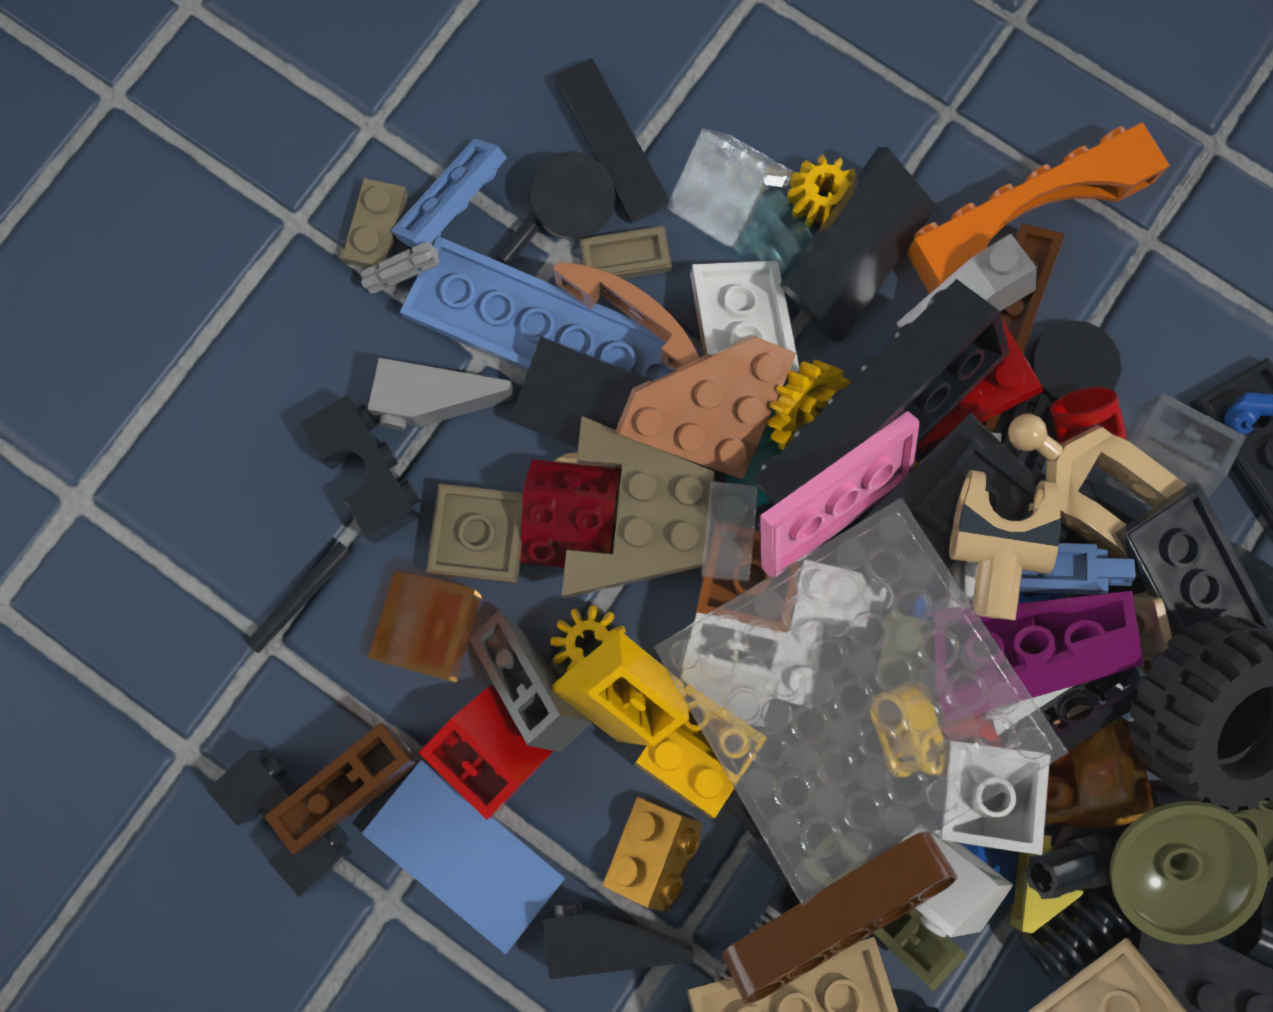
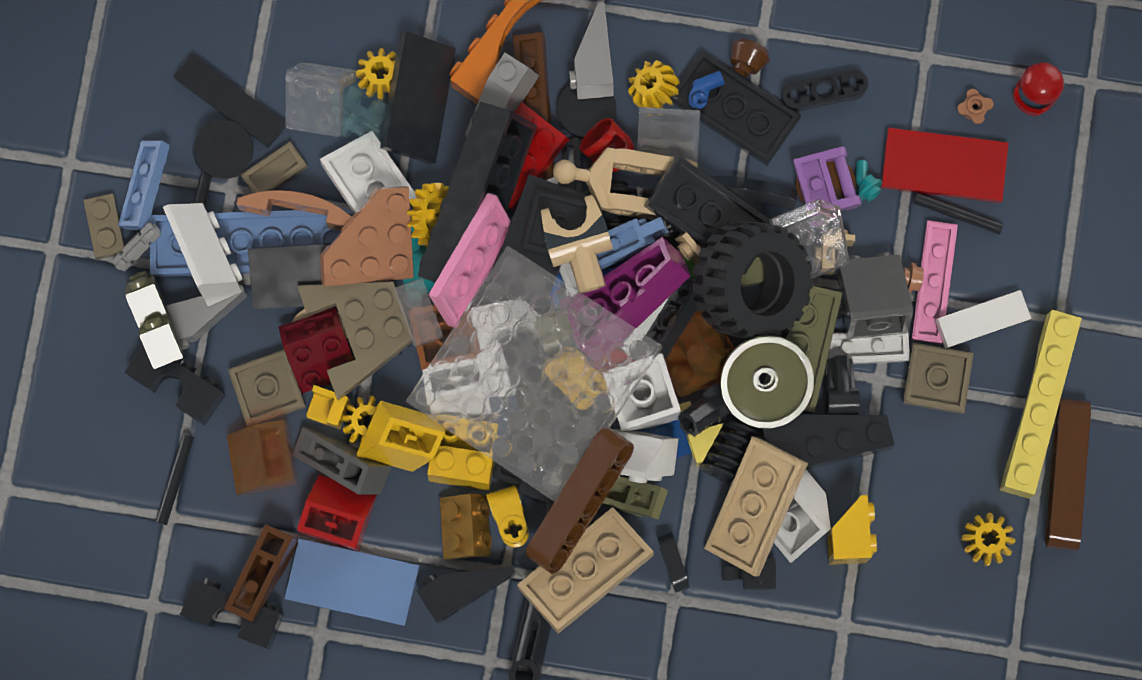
camera: 25 degrees left, 0 degrees up
none -> arch [125,271,183,369]
none -> white slope [163,203,243,306]
none -> yellow panel [306,385,351,430]
none -> yellow piece [486,485,529,548]
none -> light grey slope [569,2,614,99]
none -> yellow gear [628,60,680,113]

